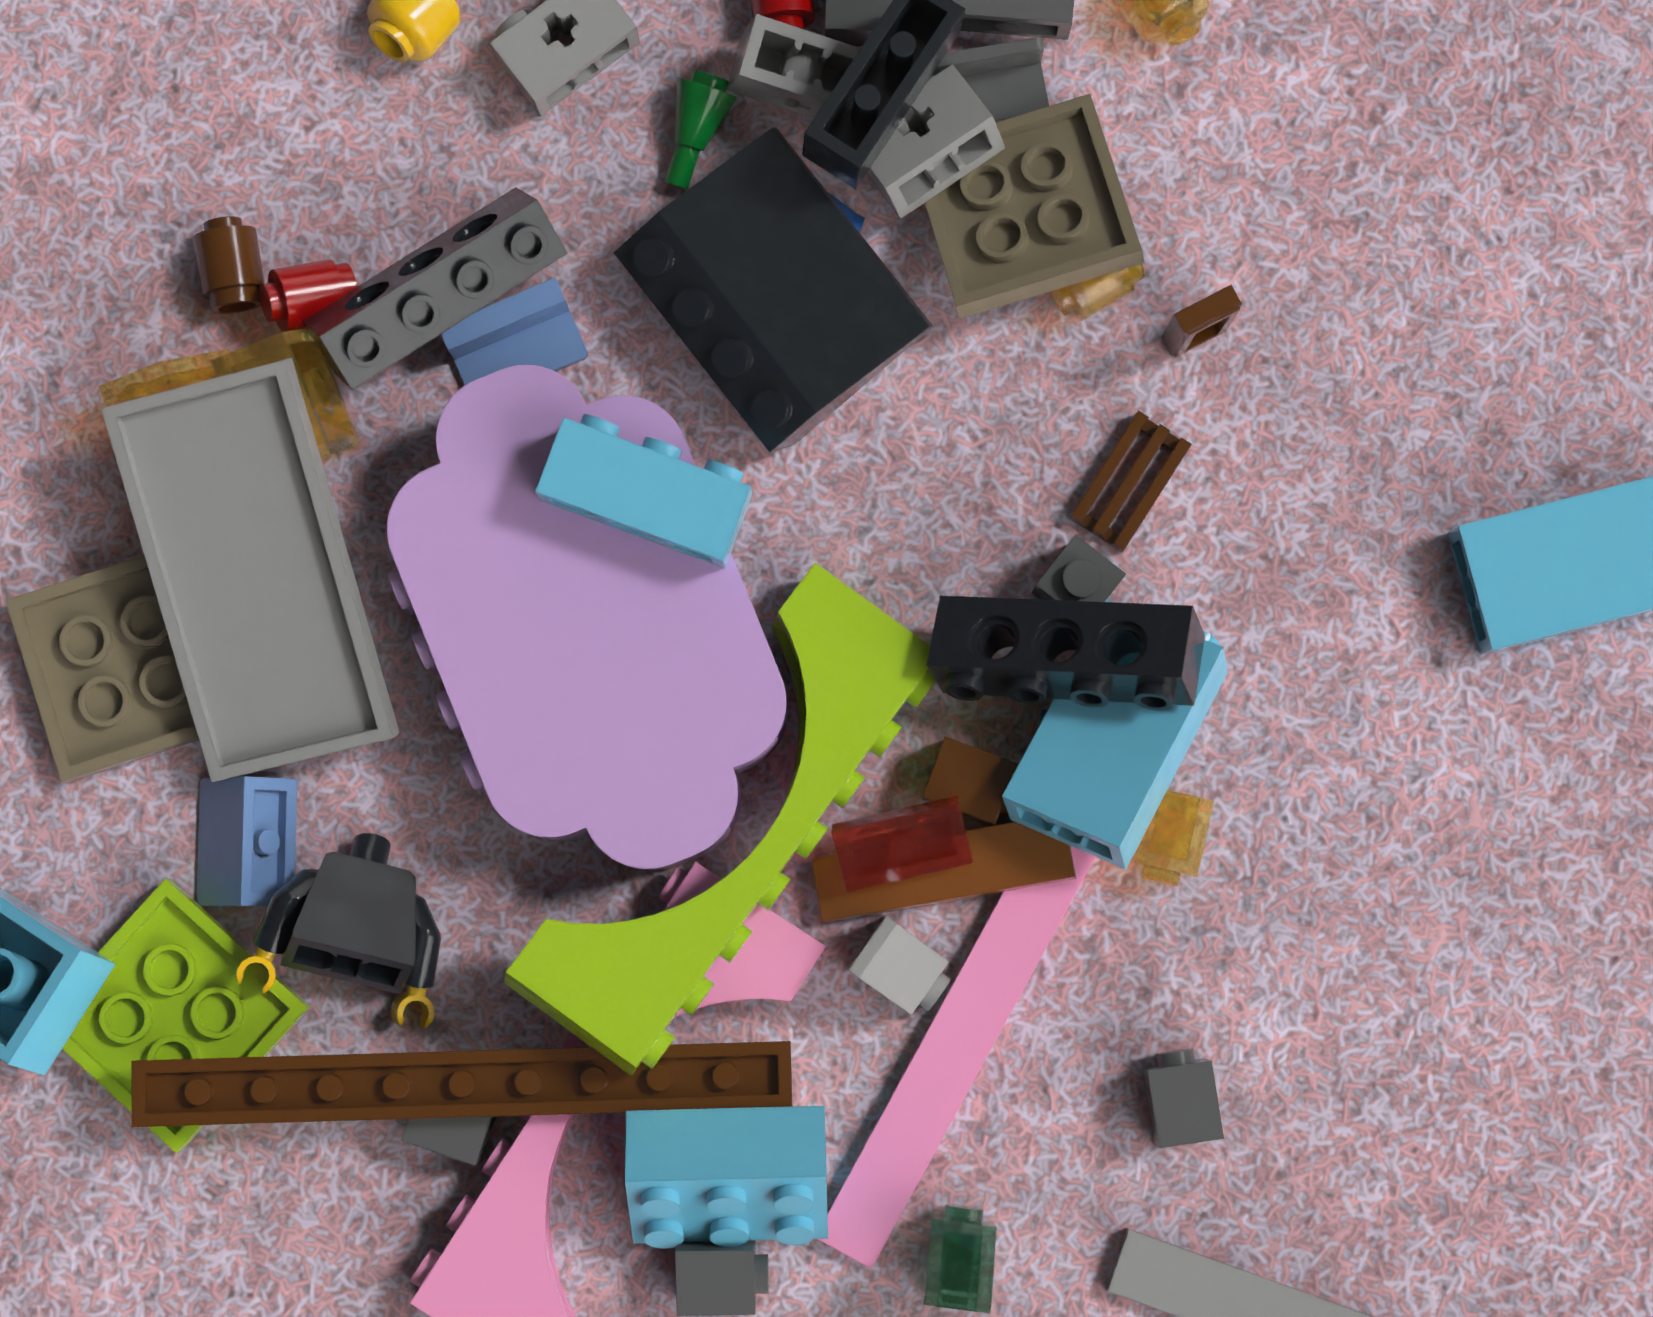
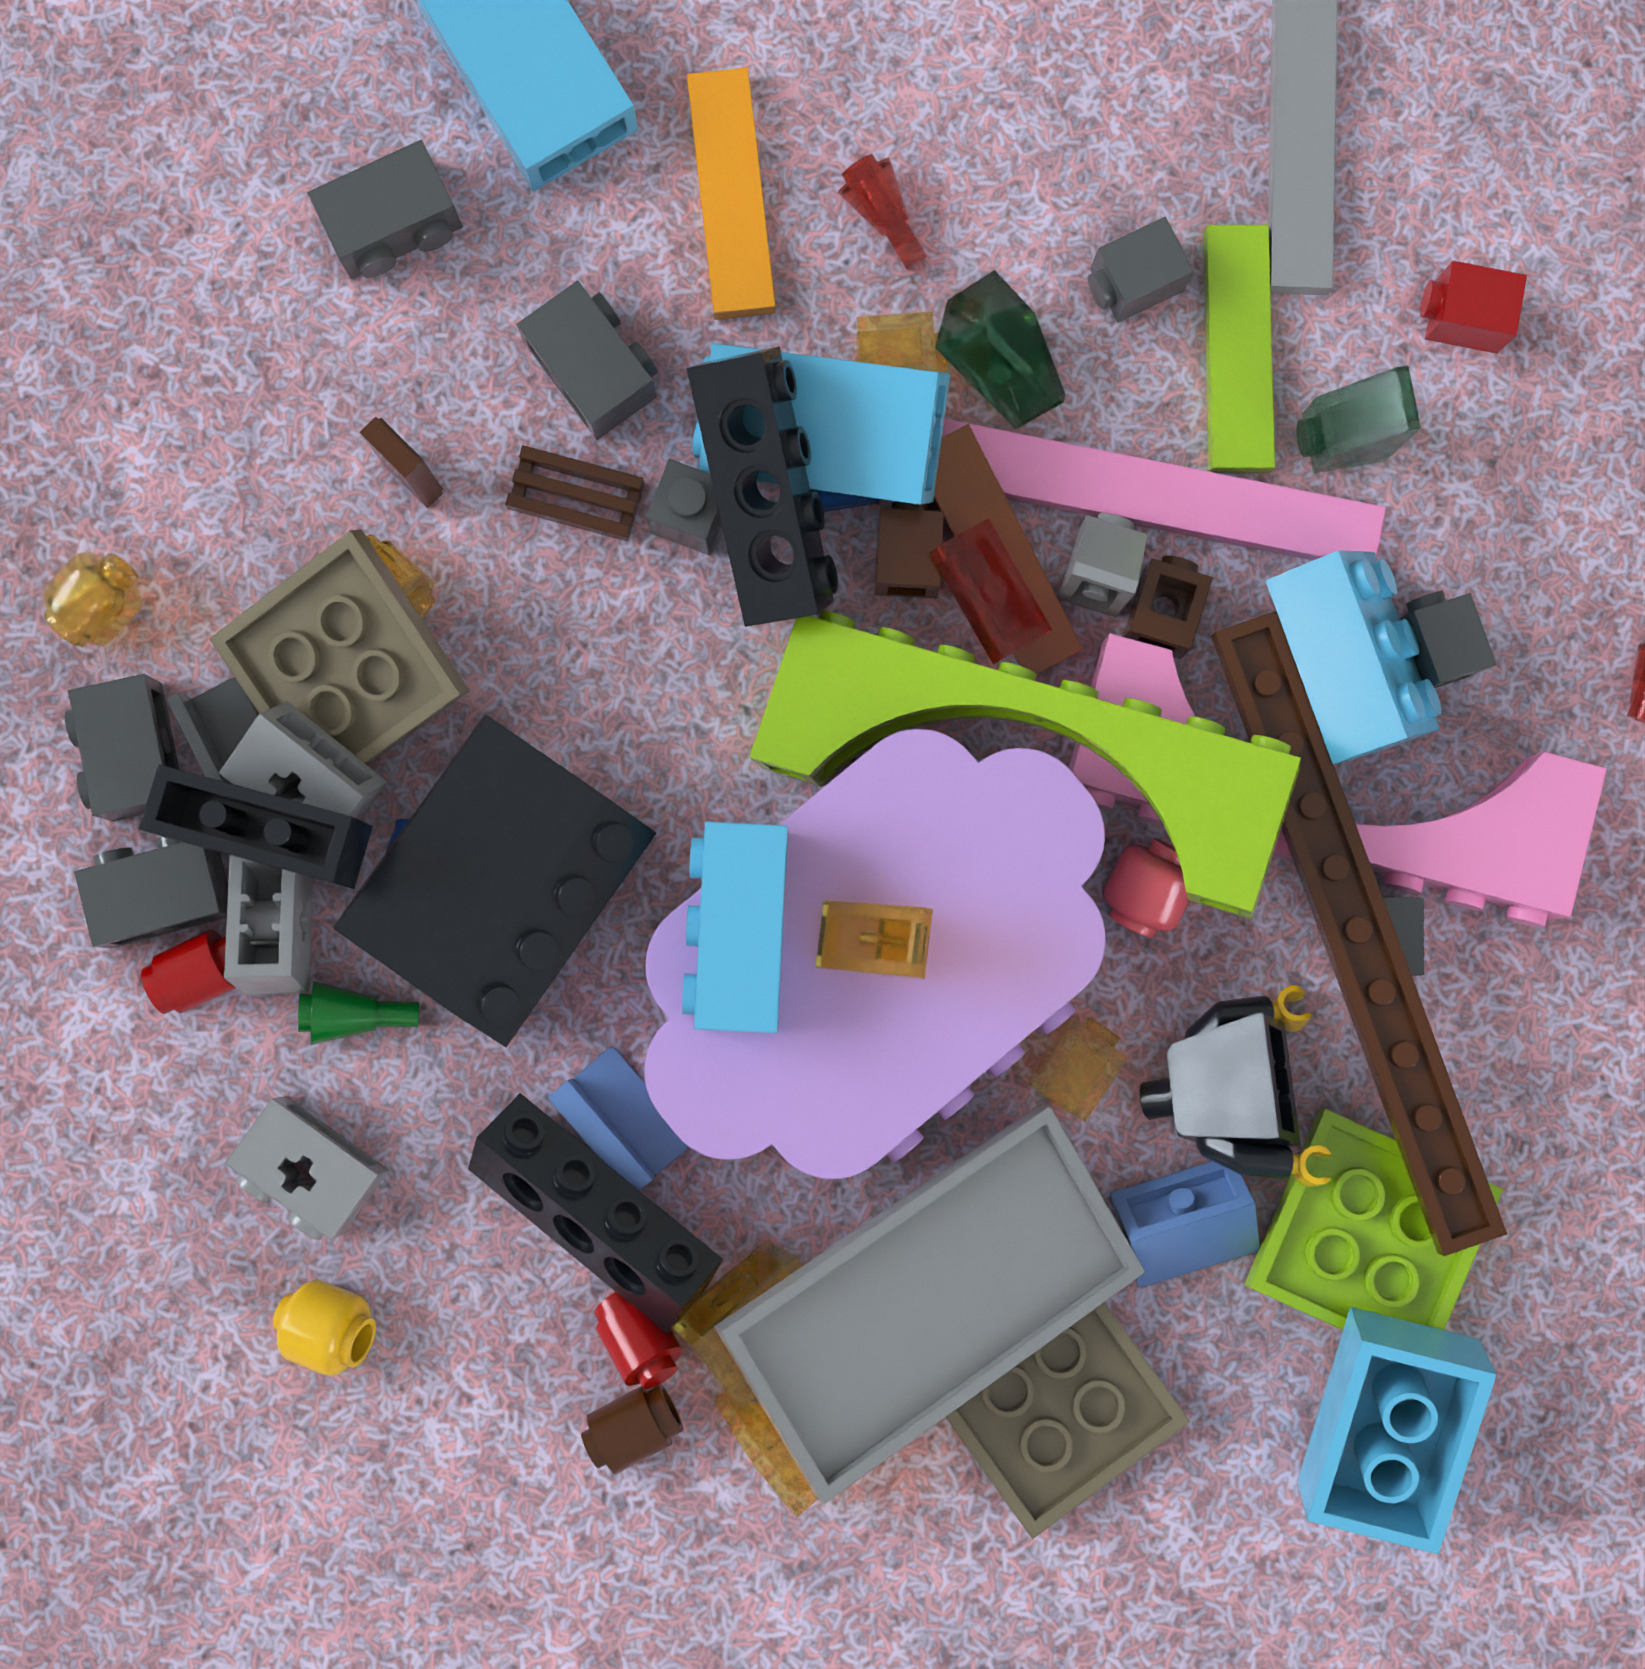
camera: 115 degrees left, 0 degrees up
none -> dark grey brick [307,139,463,279]
none -> dark grey brick [516,280,658,440]
none -> light orange tile [687,67,776,320]
none -> clear yellow slope [816,901,933,980]
none -> clear red cone [837,154,927,270]
none -> clear green slope [935,270,1066,429]
none -> clear yellow brick [1025,1017,1128,1122]
none -> coral head [1102,838,1190,938]
none -> reddish brown brick [1122,555,1213,659]
none -> lime tile [1203,225,1275,473]

